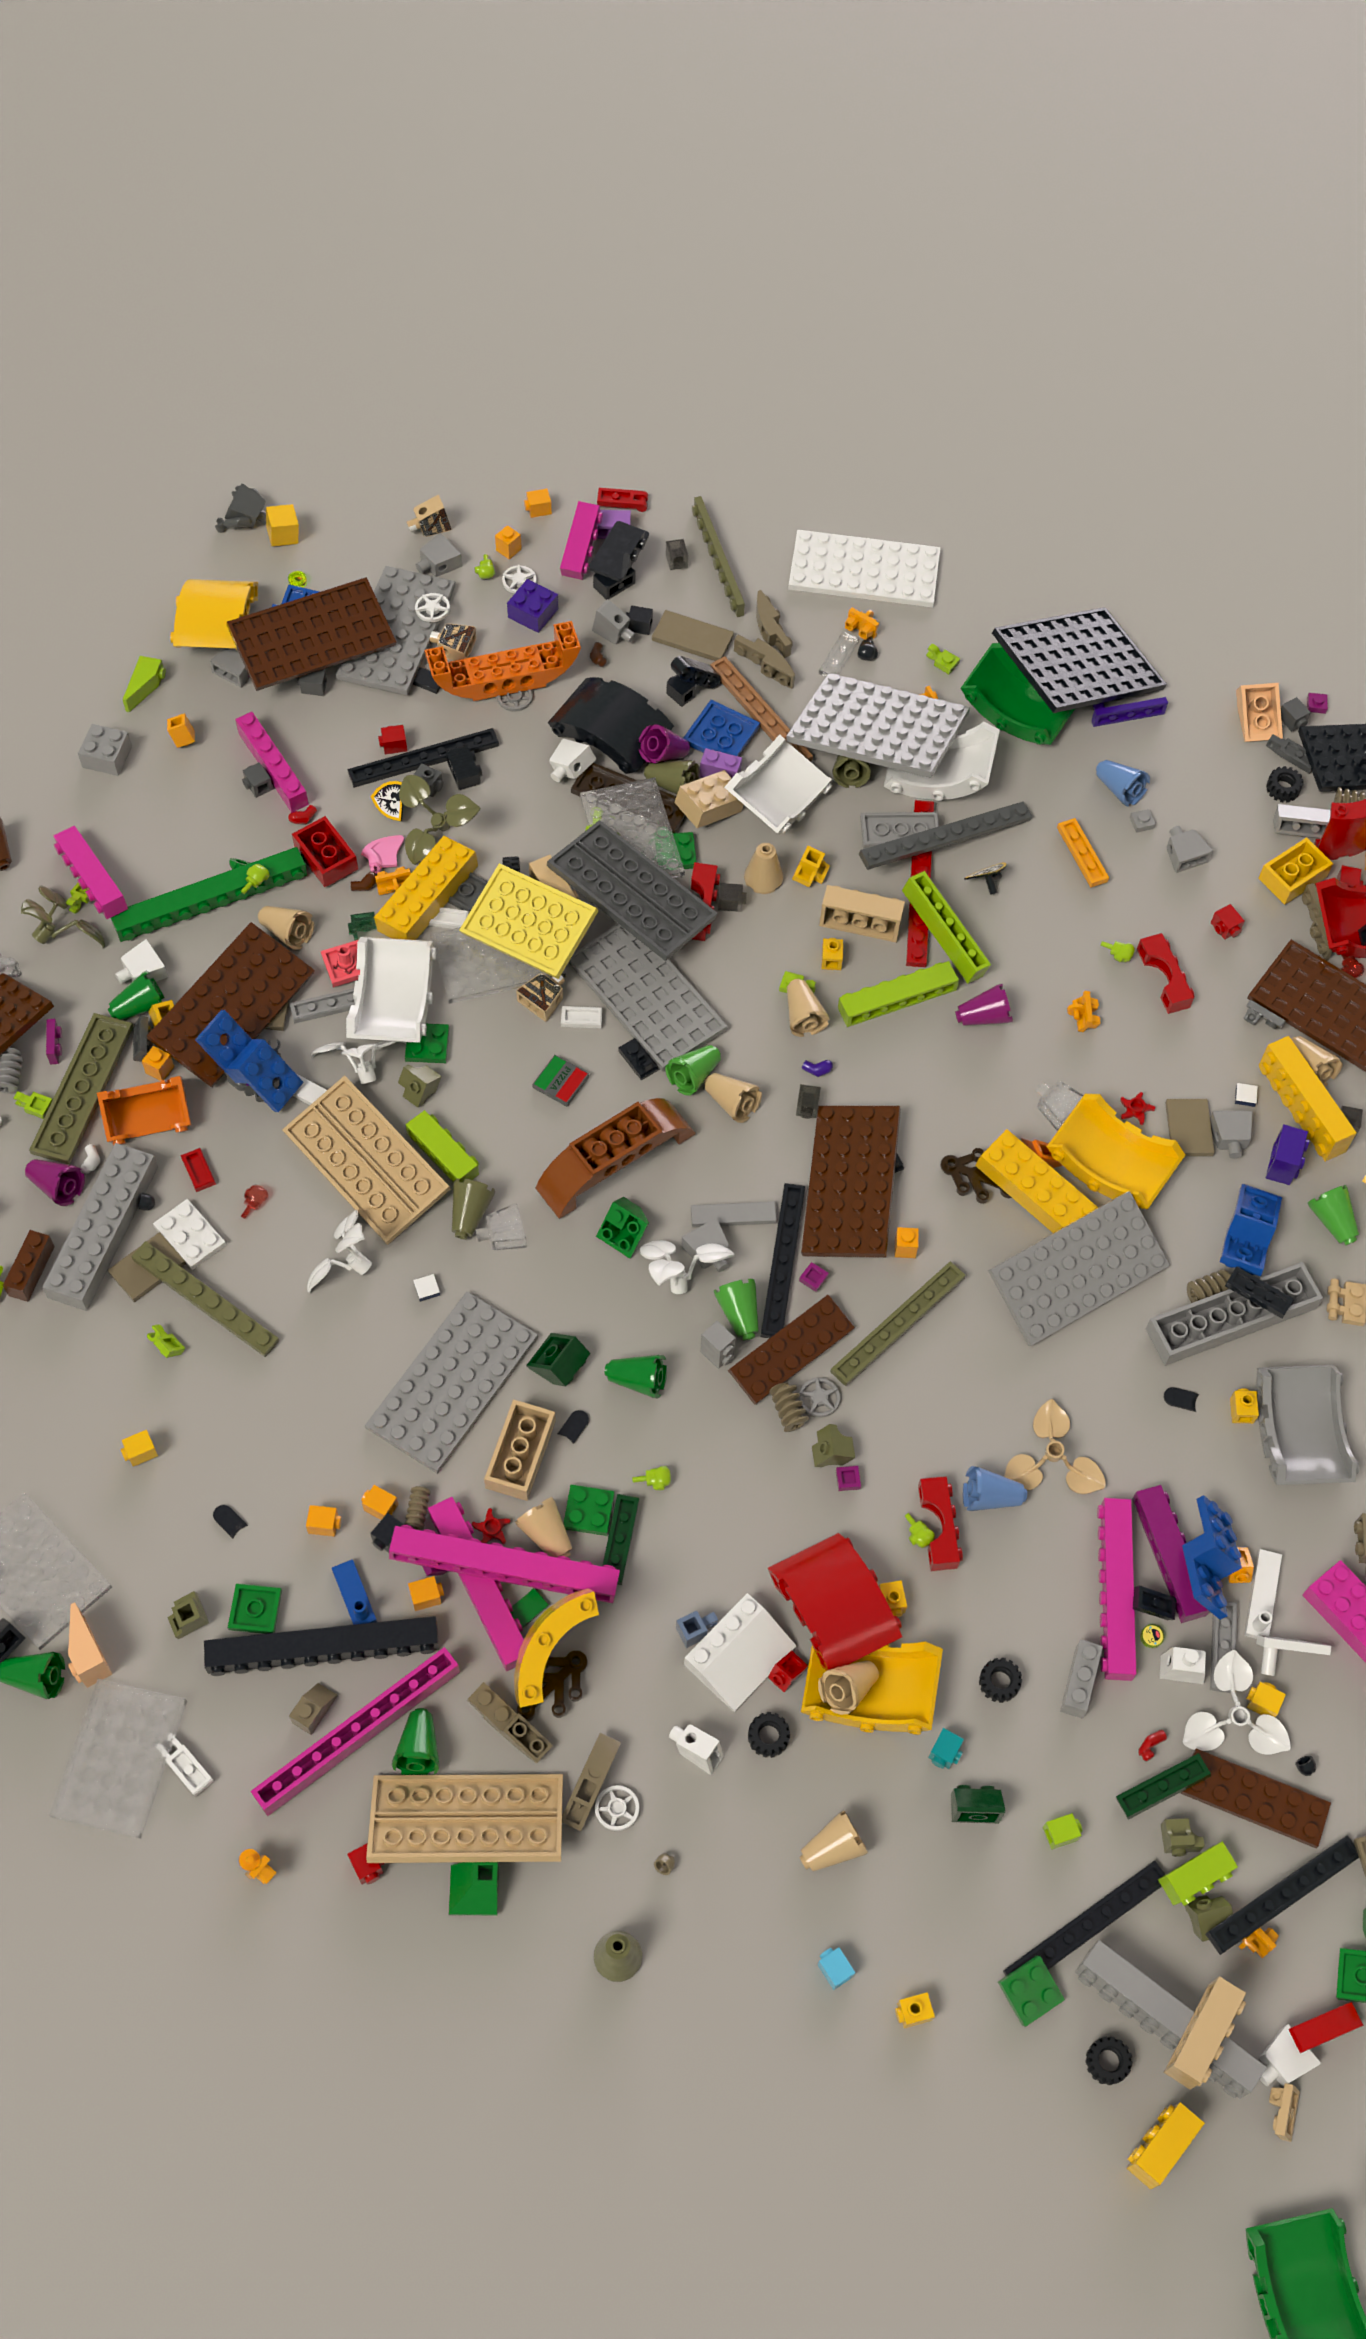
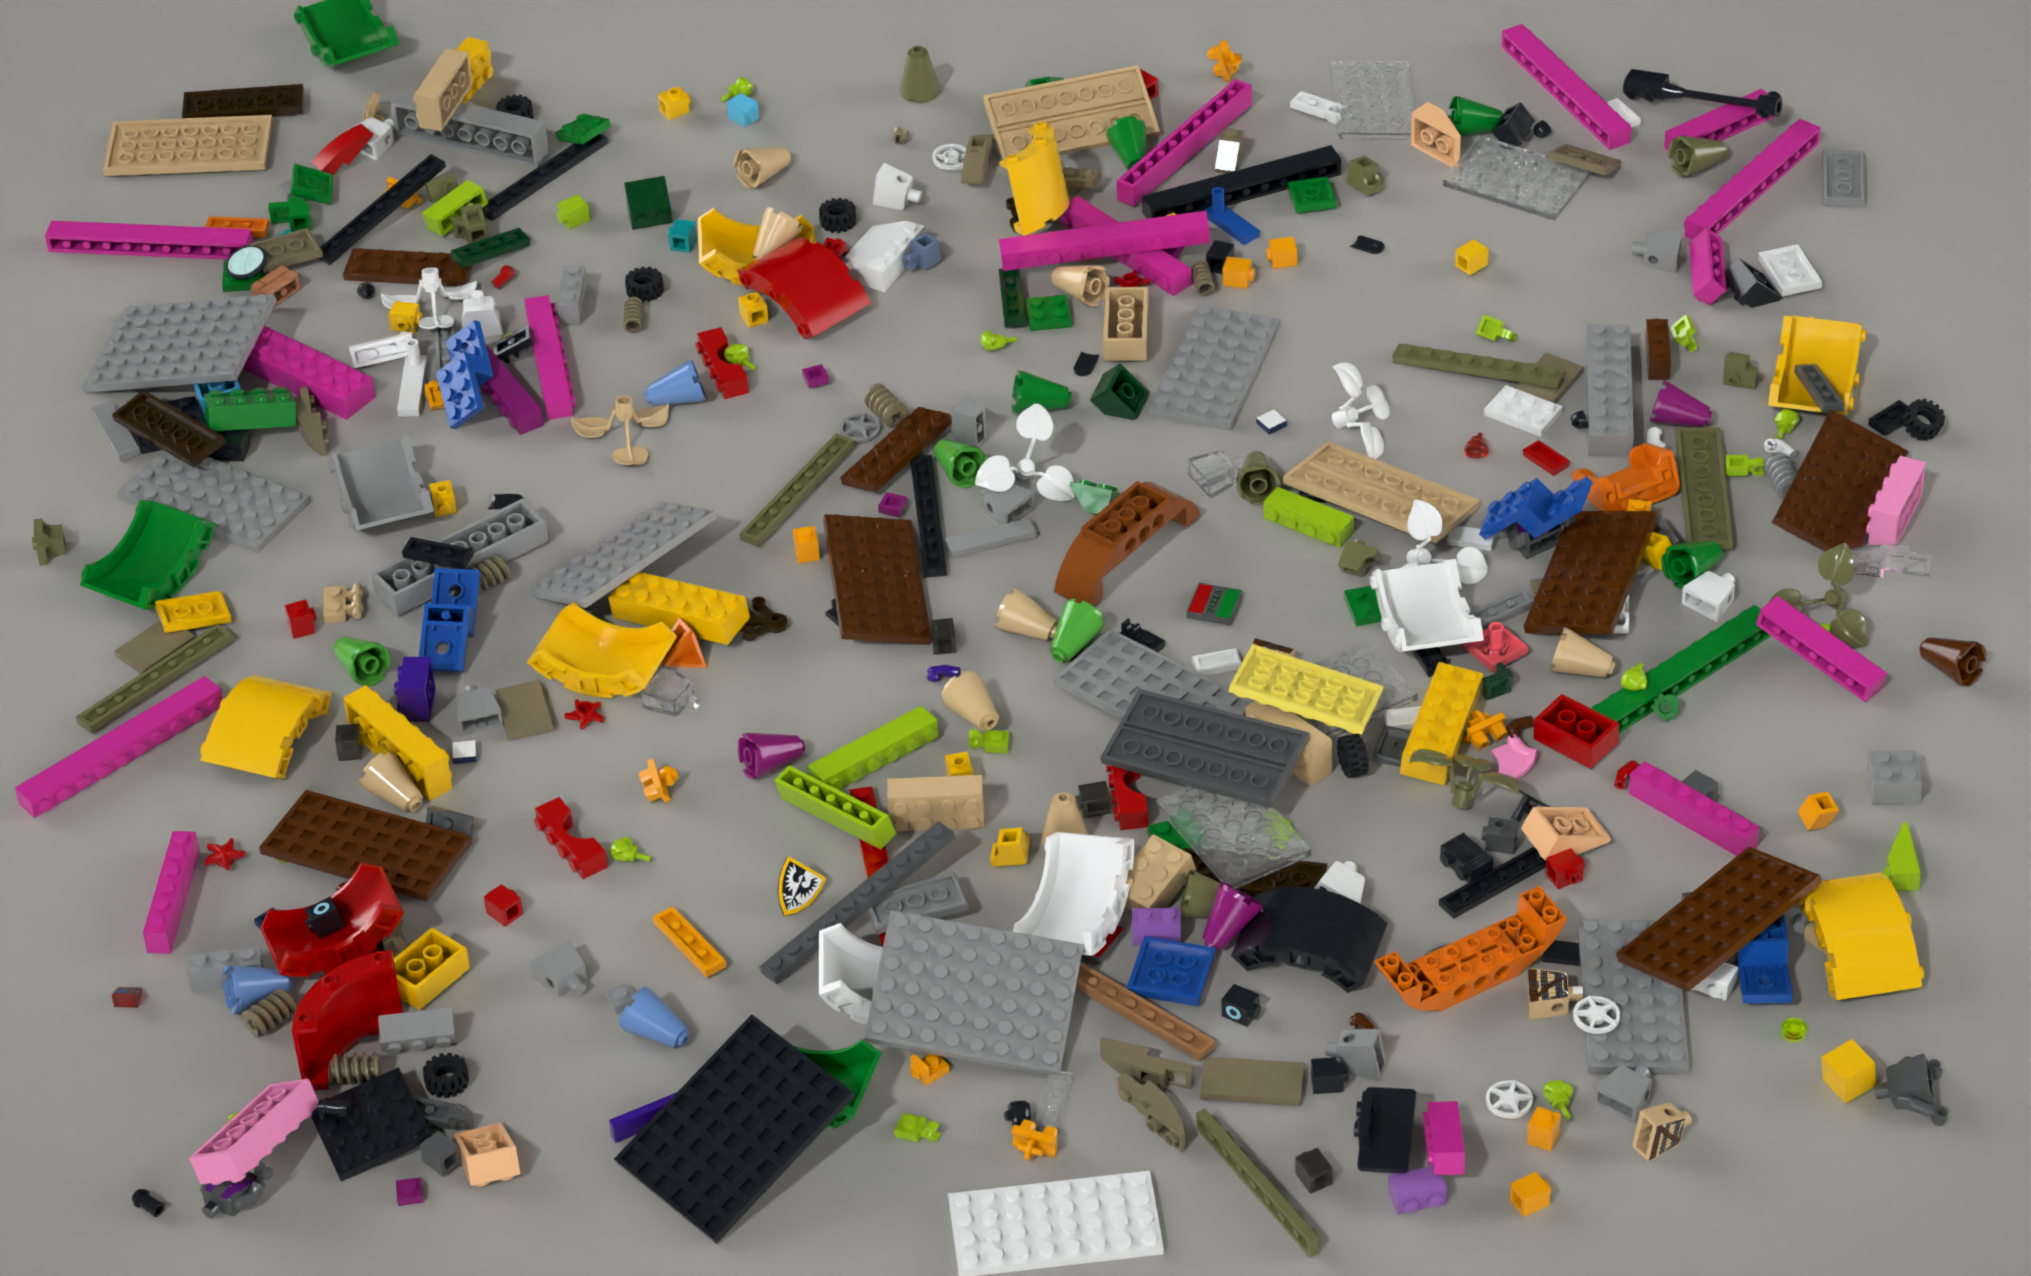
camera: 170 degrees right, 20 degrees down
magenta plate [46,1019,62,1065] -> none
dark purple brick [507,579,559,633] -> none
red plate [597,488,648,512] -> none
black beam [671,656,721,689] -> none
olive brick [812,1424,855,1468] -> none
none -> dark tan piece [623,297,643,333]
none -> lime piece [720,77,753,102]
none -> light nougat slope [1521,807,1611,860]

